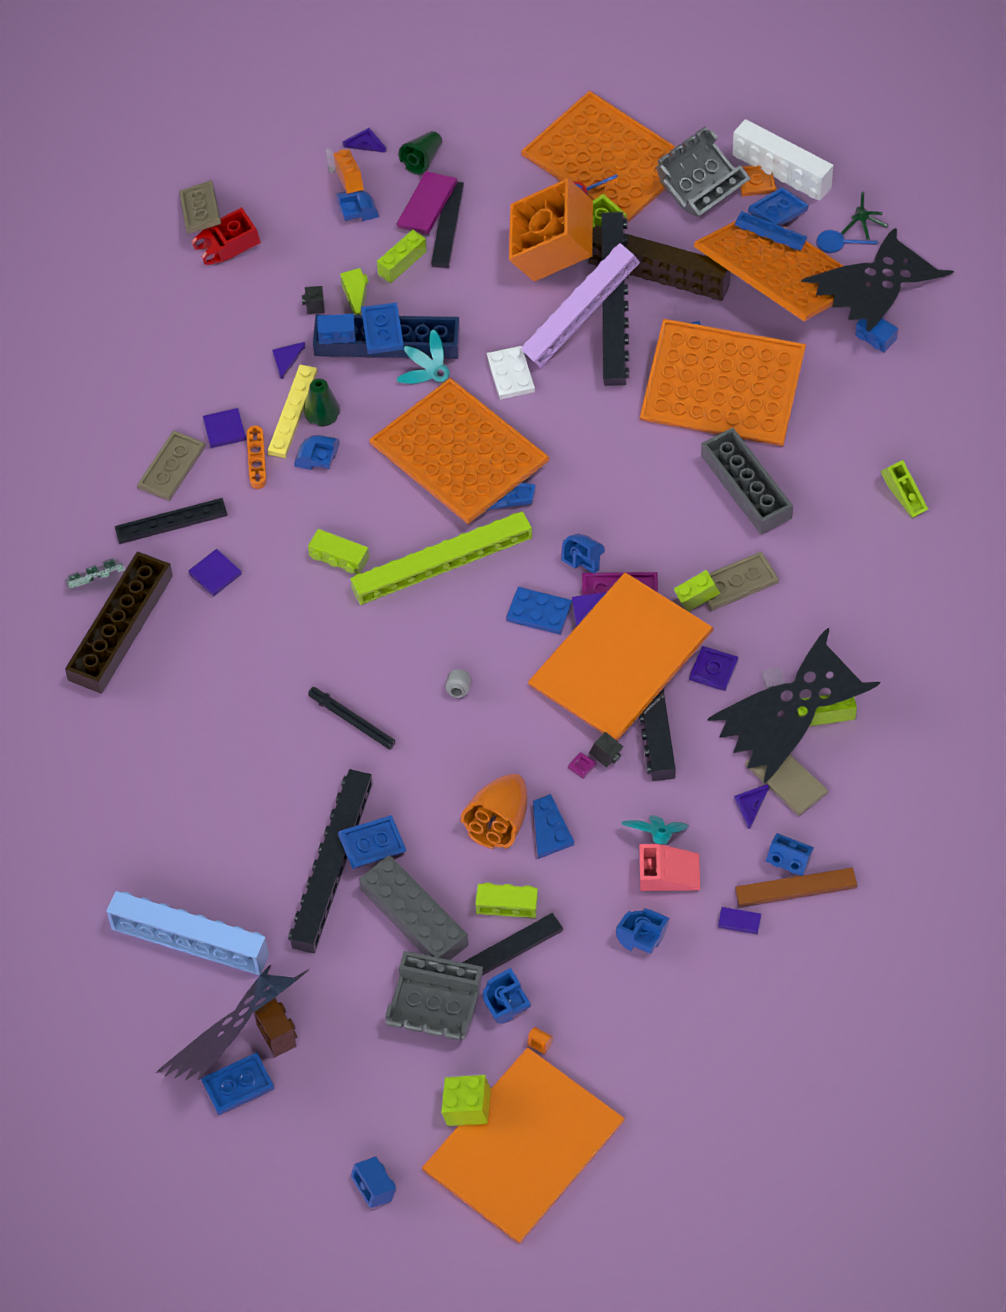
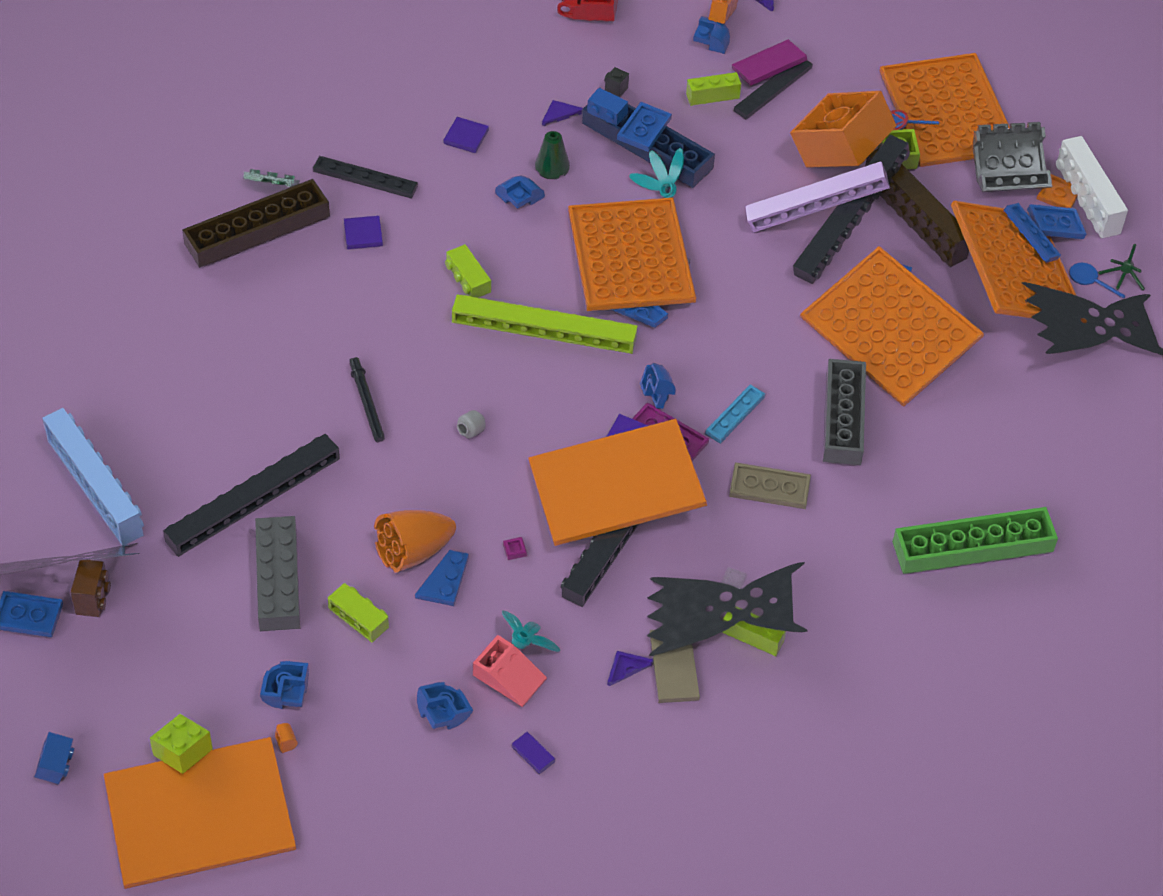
camera: 30 degrees right, 5 degrees down
dark tan tile [137,430,206,501] -> none
orange beam [247,426,267,489] -> none
light yellow plate [268,365,317,458] -> none
blue plate [338,815,407,869] -> none
lime slope [340,268,369,315] -> none
dark grey slope [385,951,483,1040] -> none
dark green cone [398,131,442,175] -> none
black tile [462,912,563,976] -> none
white plate [487,346,535,400] -> none
blue plate [506,587,572,635] -> none
pearl dark grey brick [589,732,623,768] -> none
lime brick [674,570,721,612] -> none
dark purple tile [689,646,739,691] -> none
dark orange tile [735,867,857,907] -> none
blue brick [765,833,814,876] -> none
blue brick [855,318,898,353] -> none
lime slope [880,460,928,518] -> none
none -> dark azure tile [705,384,765,444]
none -> bright green brick [892,507,1058,574]

